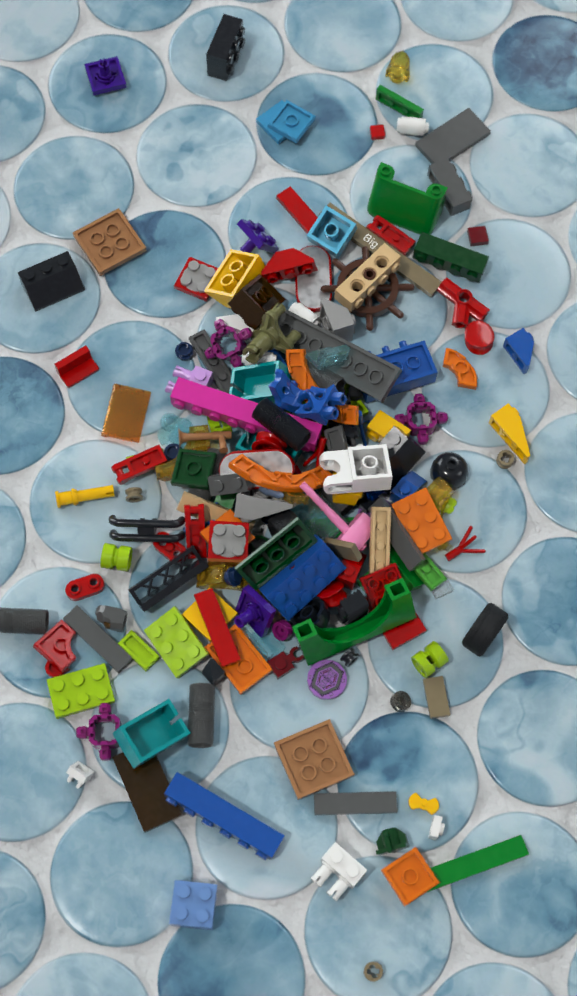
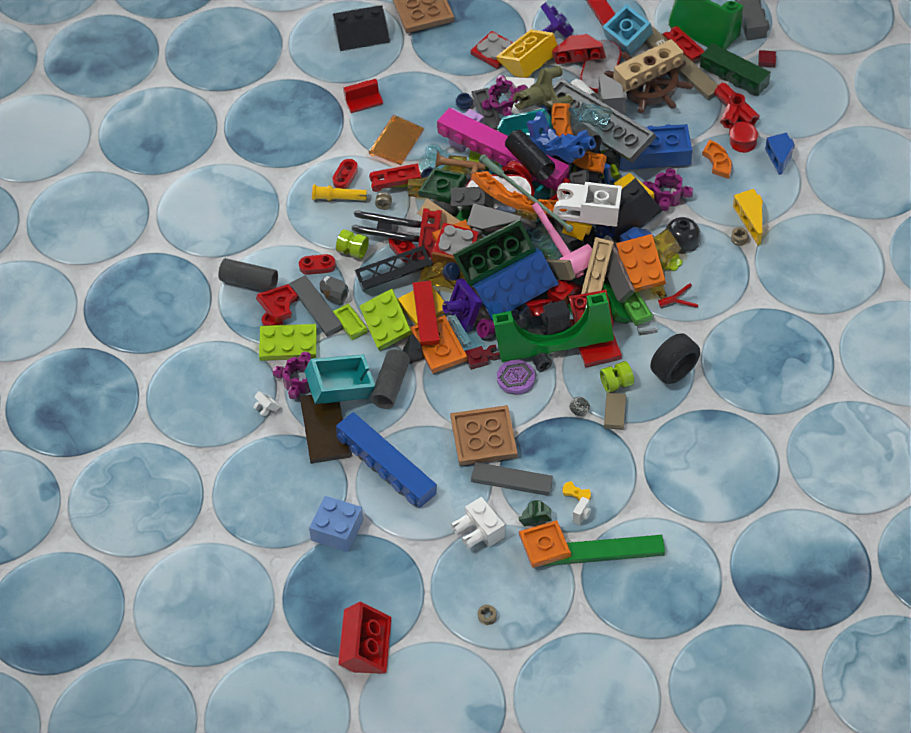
camera: 20 degrees right, 15 degrees down
dark brown slope [228,274,286,330] -> none
none -> red plate [332,159,358,189]
none -> sand green piece [479,155,573,232]

